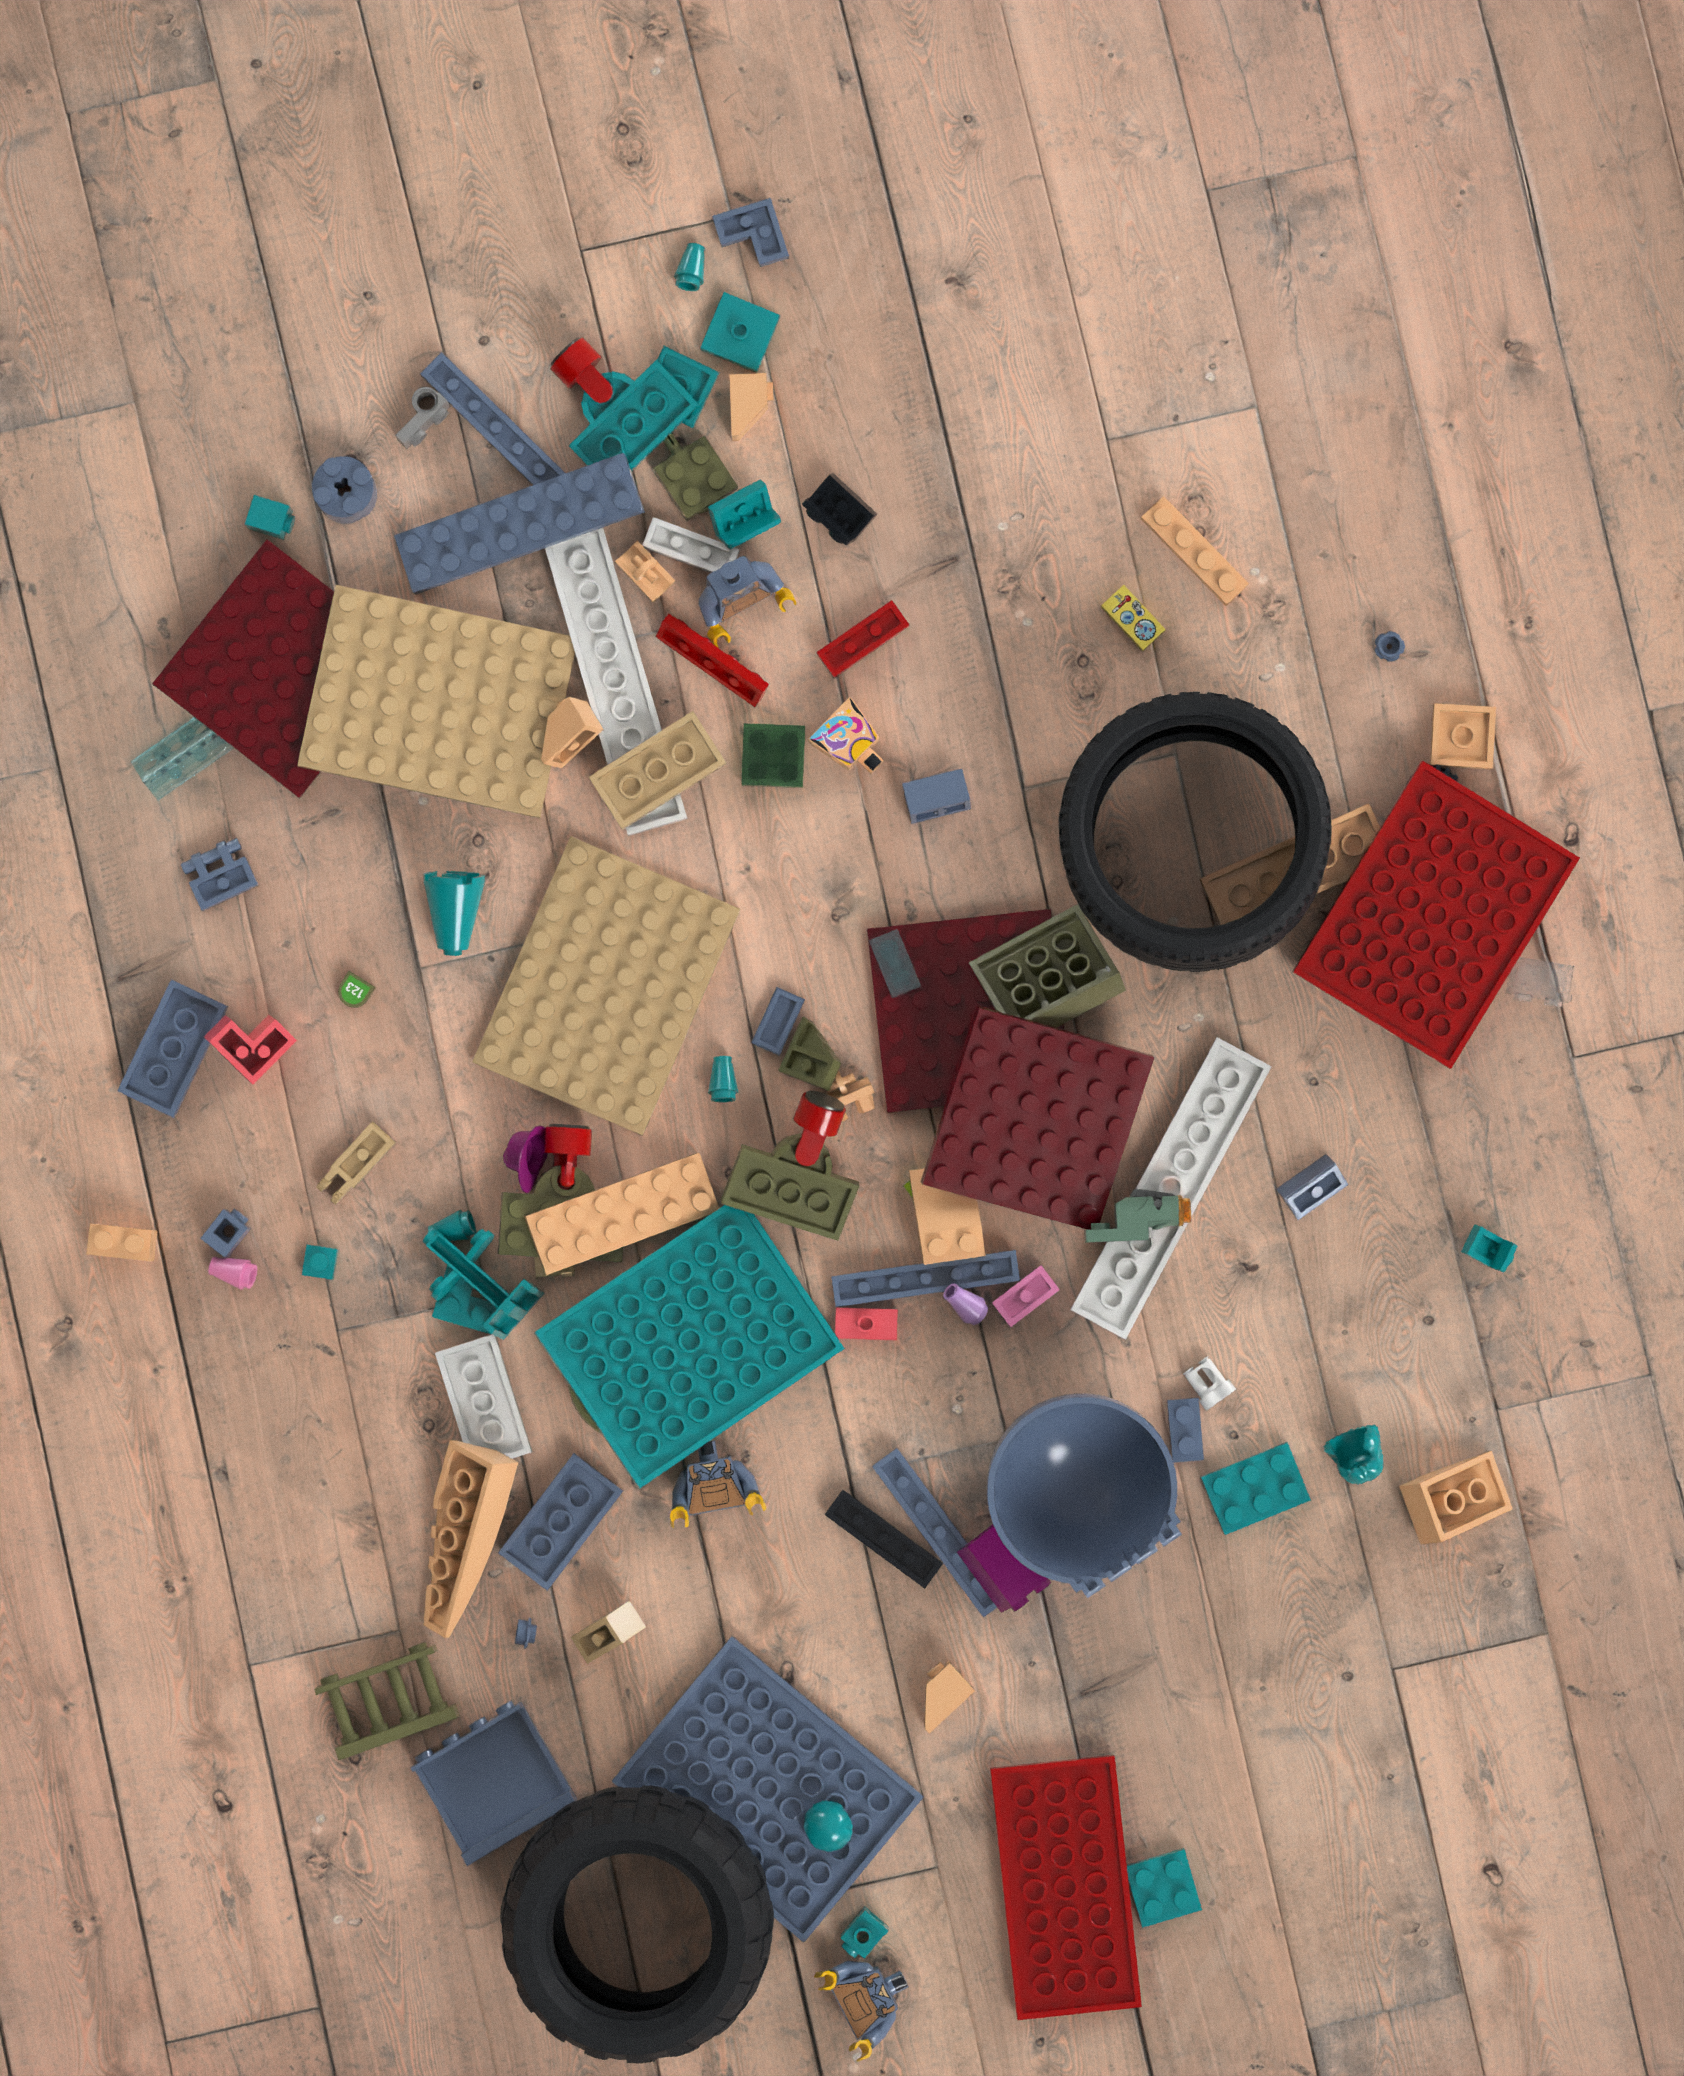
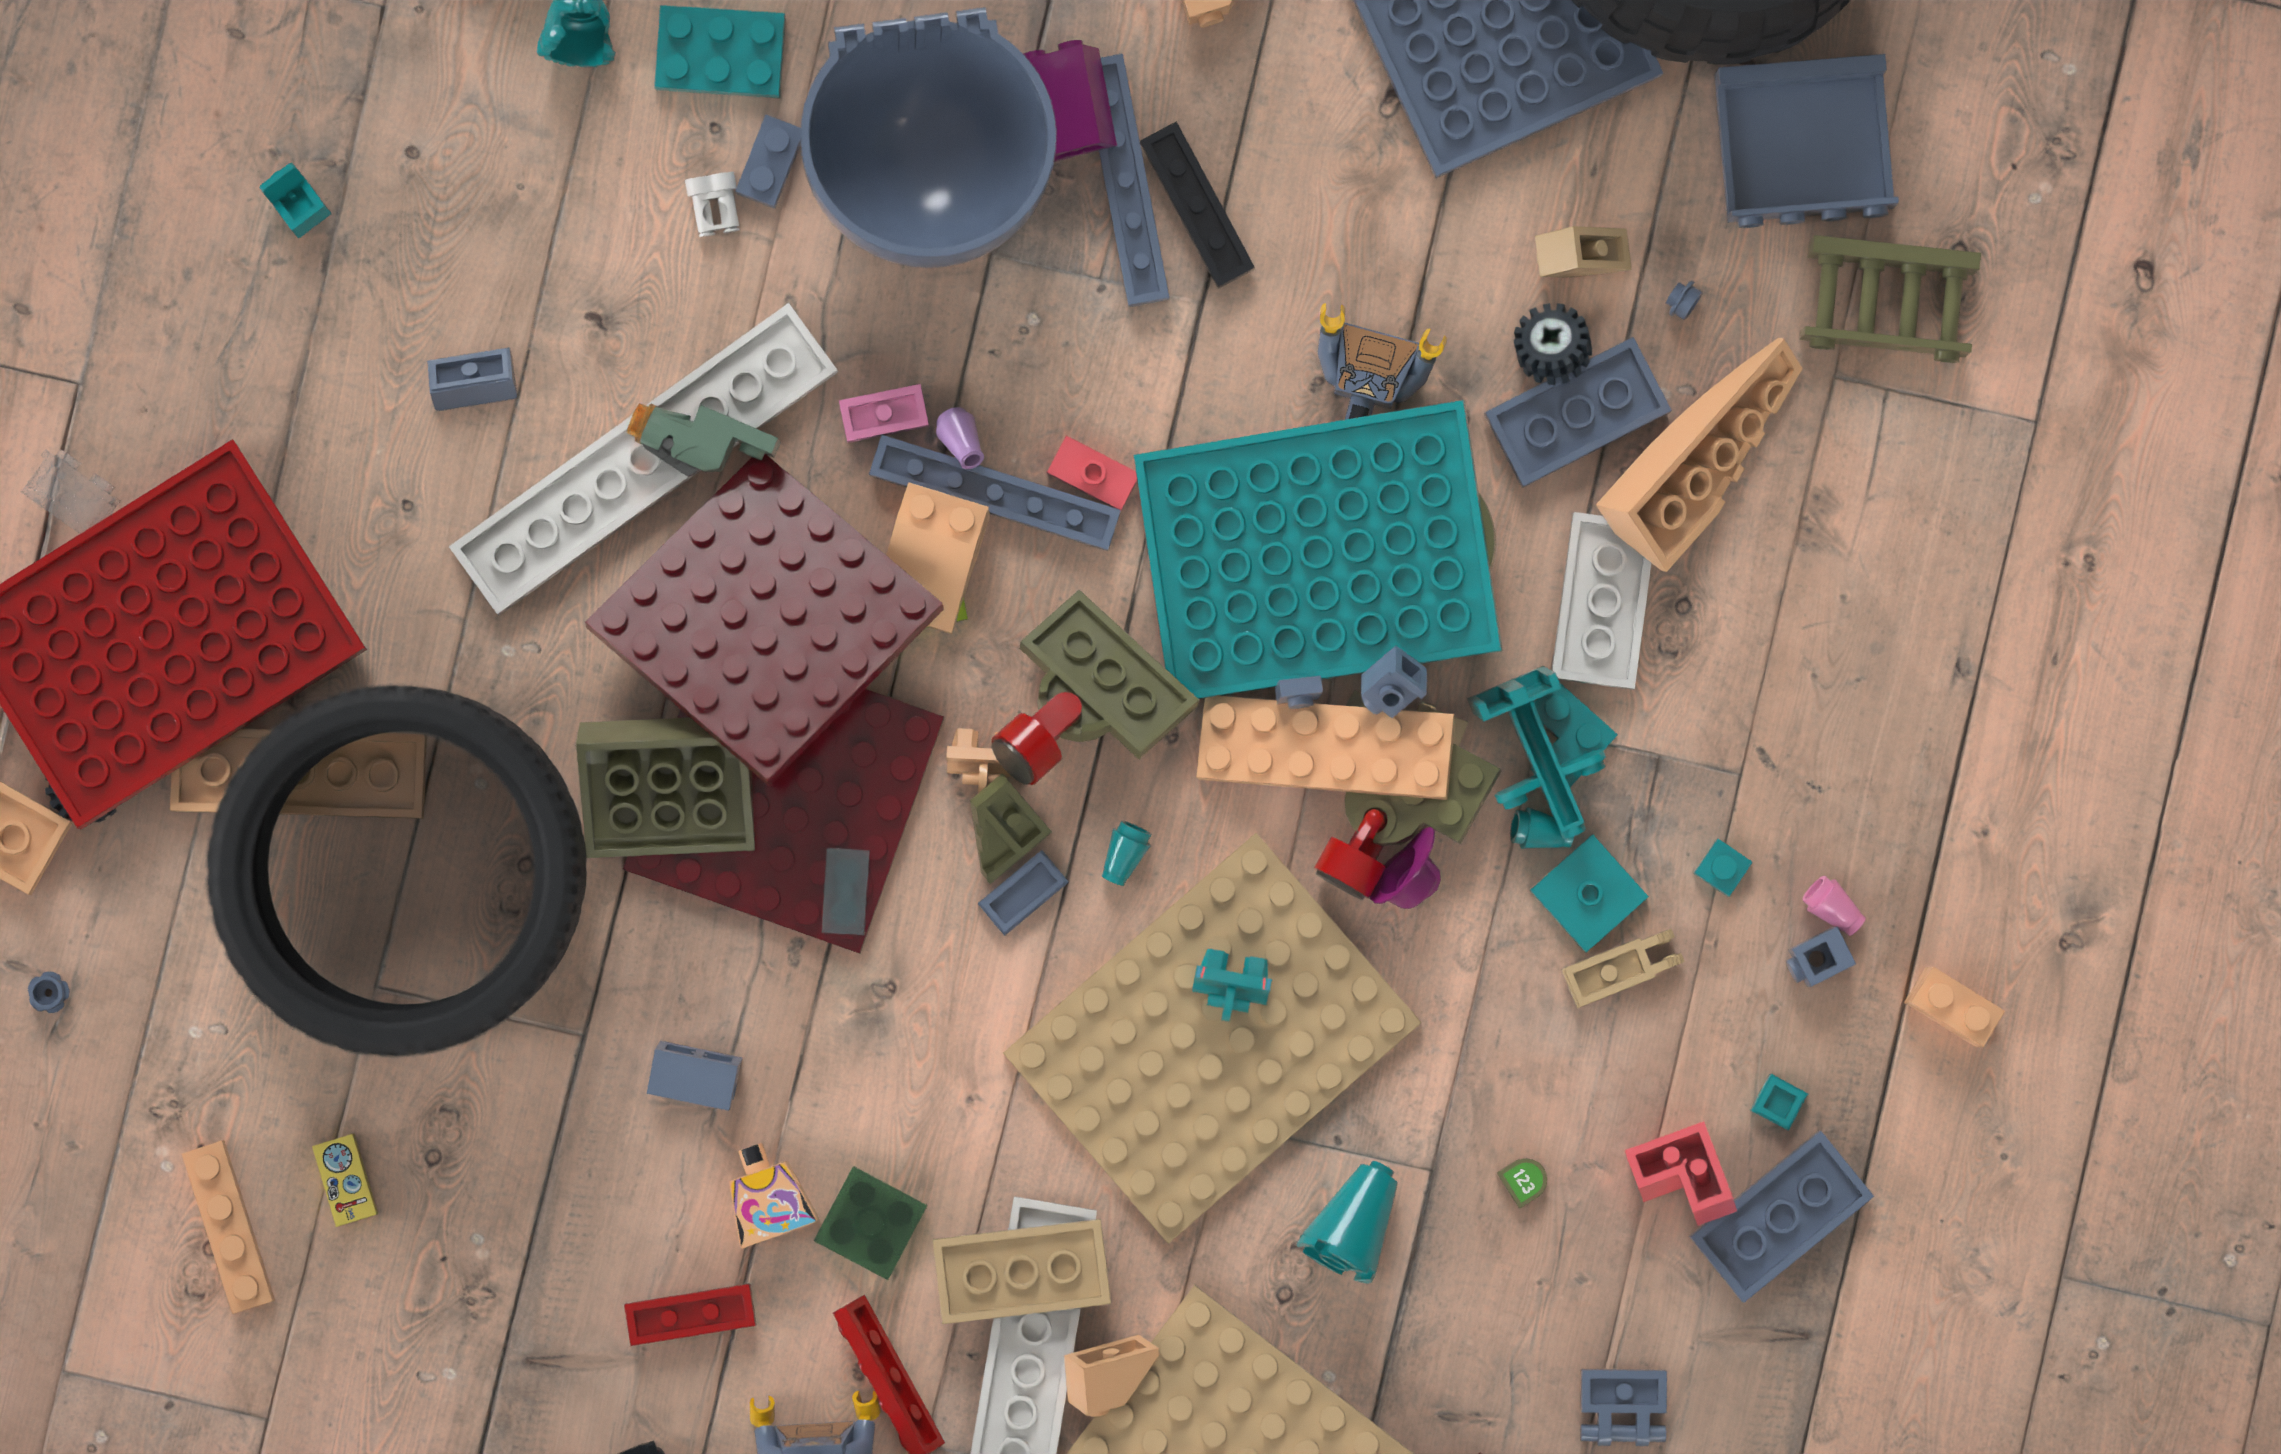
camera: 155 degrees left, 0 degrees up
none -> teal hips [1192,949,1272,1022]
none -> sand blue plate [1275,675,1323,709]
none -> sand blue brick [1361,646,1427,718]
none -> black wheel [1513,303,1592,385]
none -> teal plate [1530,834,1649,953]
none -> teal tile [1750,1073,1808,1131]

